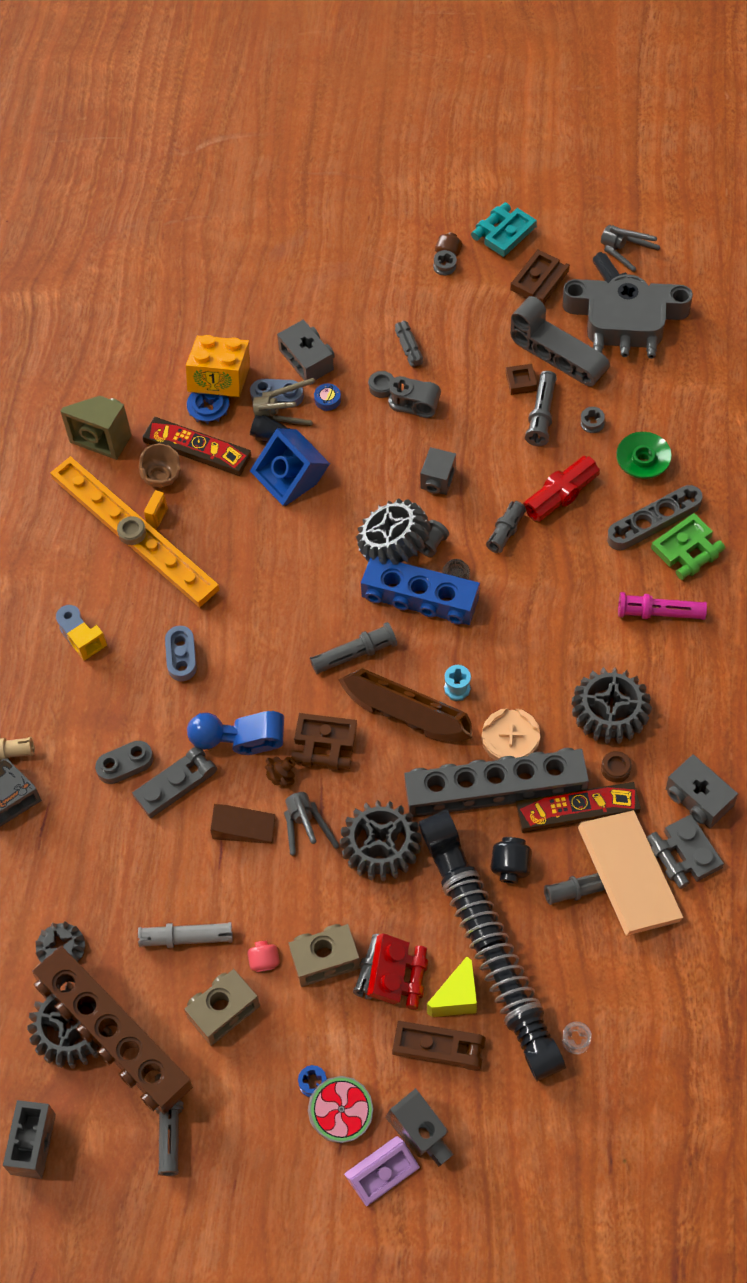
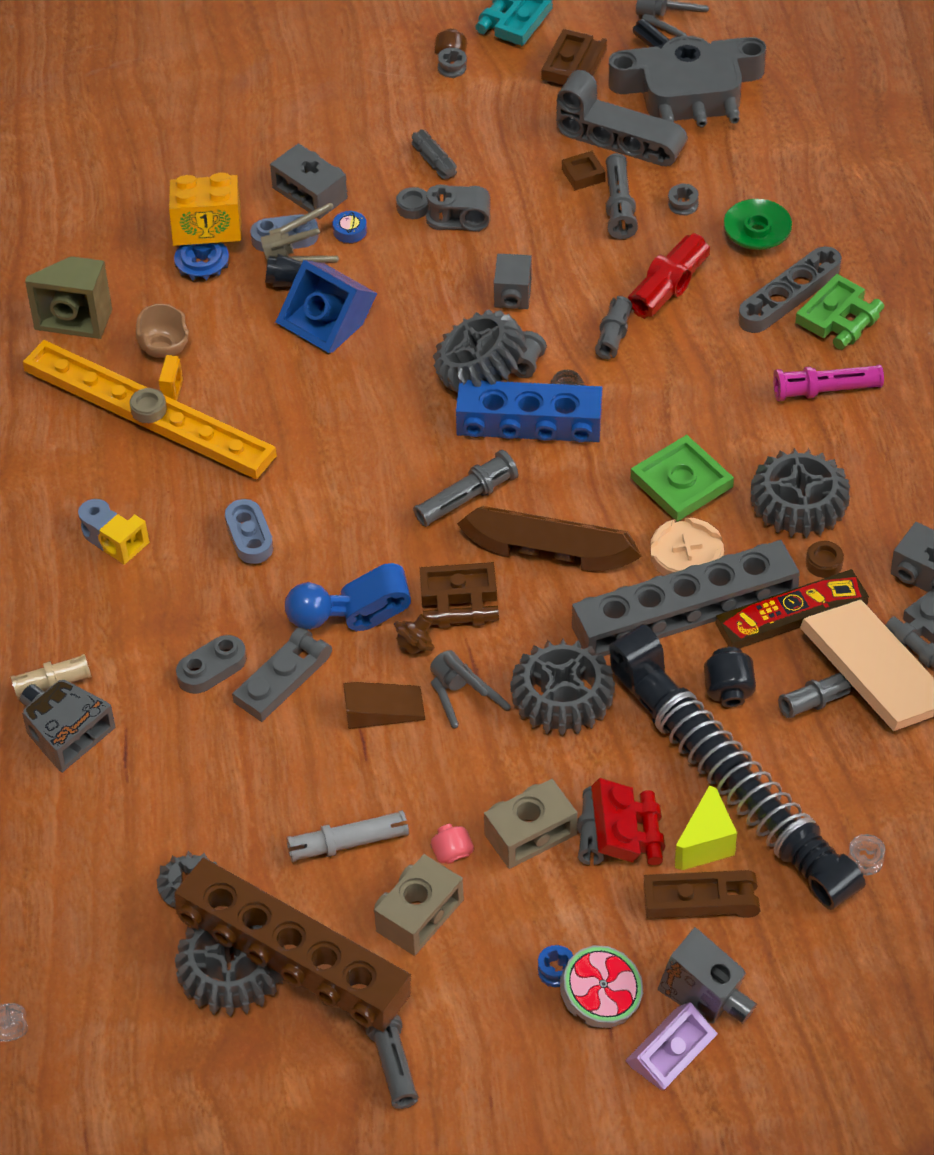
camera: 15 degrees left, 10 degrees down
dark grey brick [3,1100,56,1179] -> none
tile [143,416,252,476] -> none
medium azure bush [444,665,471,701] -> none
none -> bright green plate [631,435,734,522]

